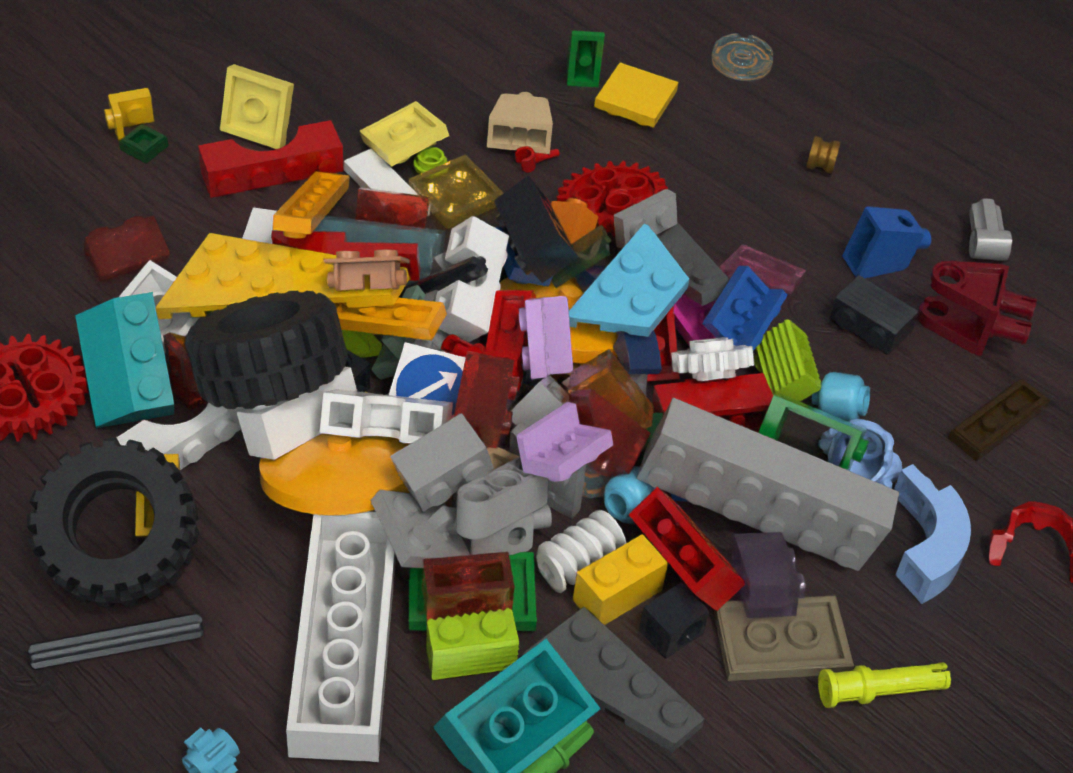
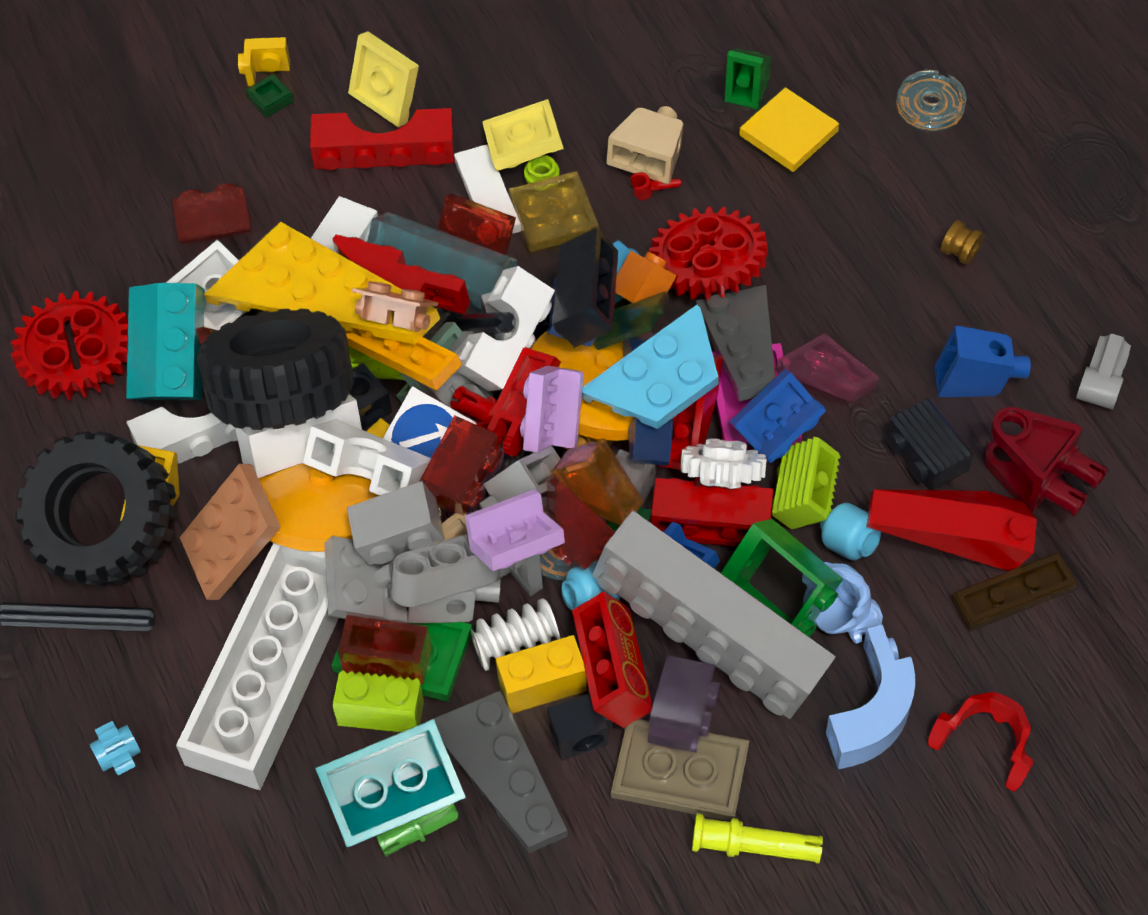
camera: 25 degrees right, 10 degrees up
light orange plate [273,171,349,238] -> none
light grey plate [614,189,678,249] -> none
none -> nougat plate [180,464,281,600]
none -> red wedge [866,489,1037,571]

